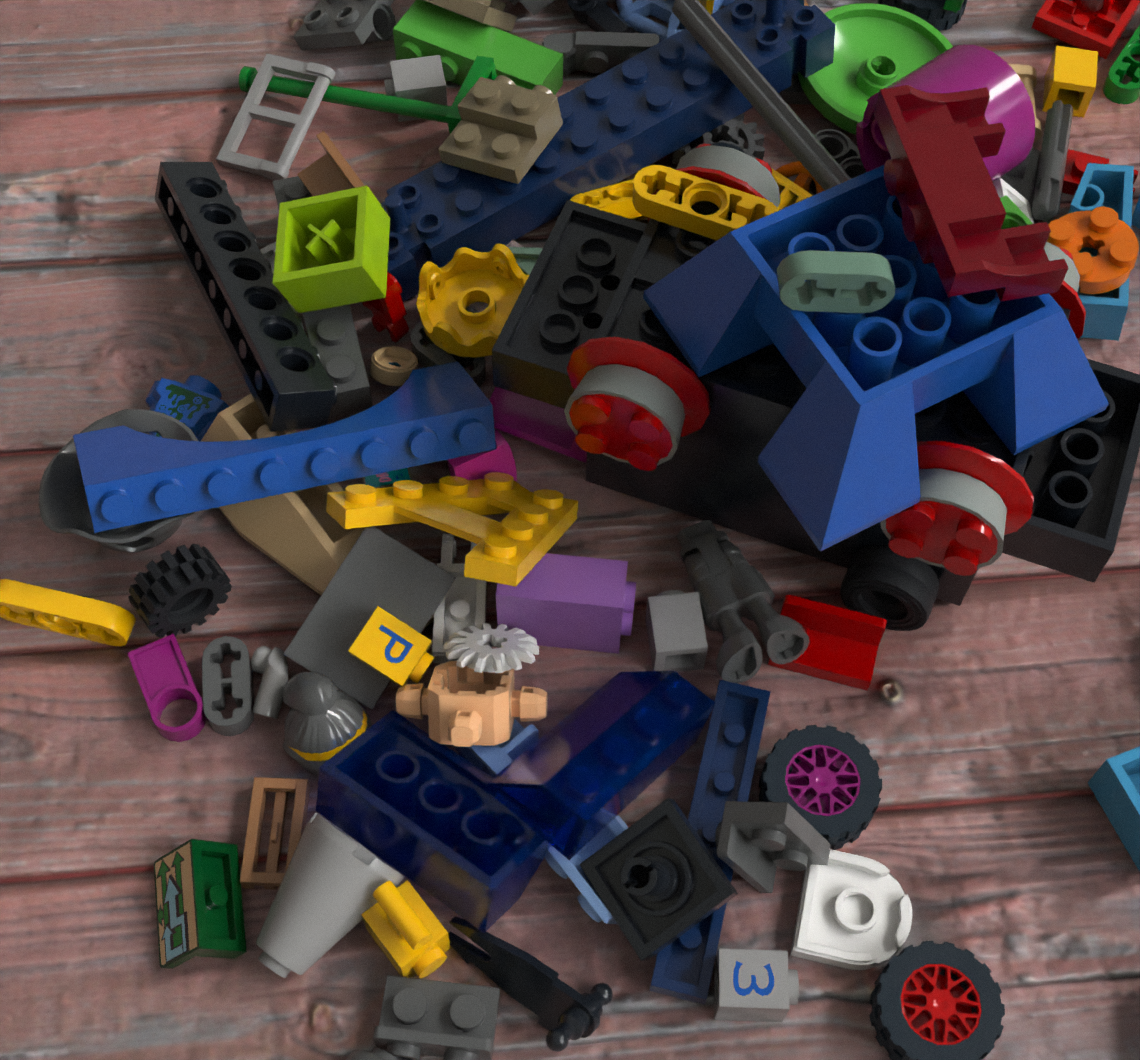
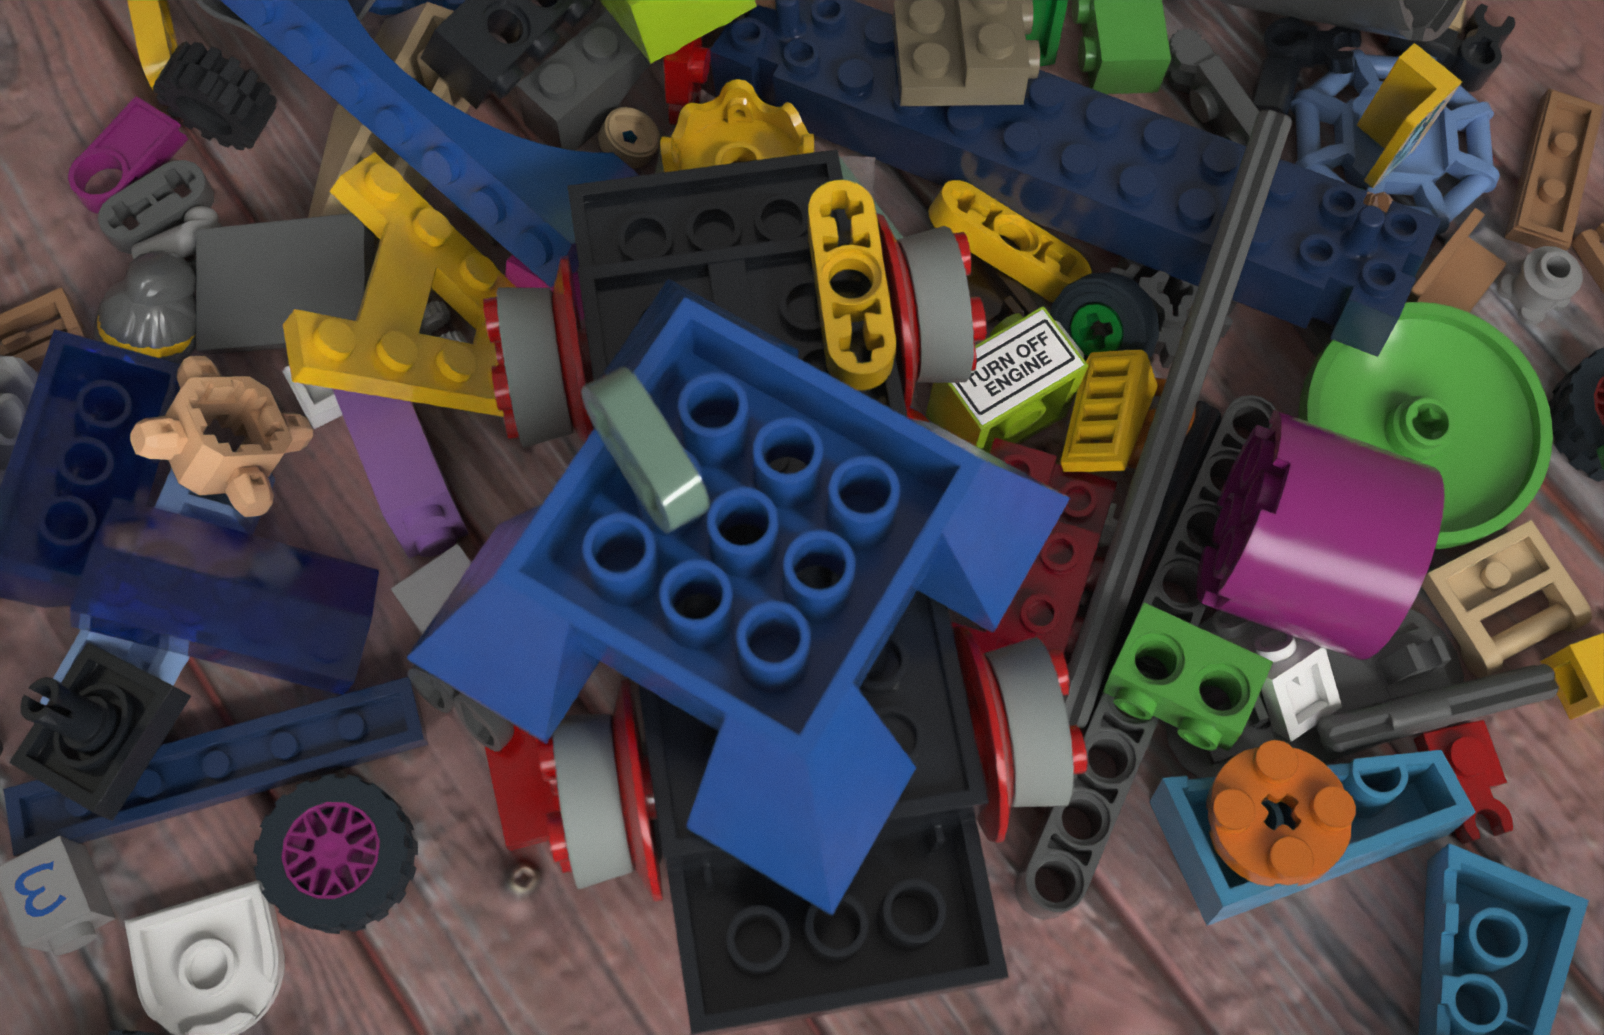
camera: 55 degrees right, 10 degrees up
yellow brick [348,606,435,687] -> none
white gear [444,623,539,673] -> none
dark grey bracket [715,801,831,893] -> none
dark red bracket [874,85,1069,302] -> none

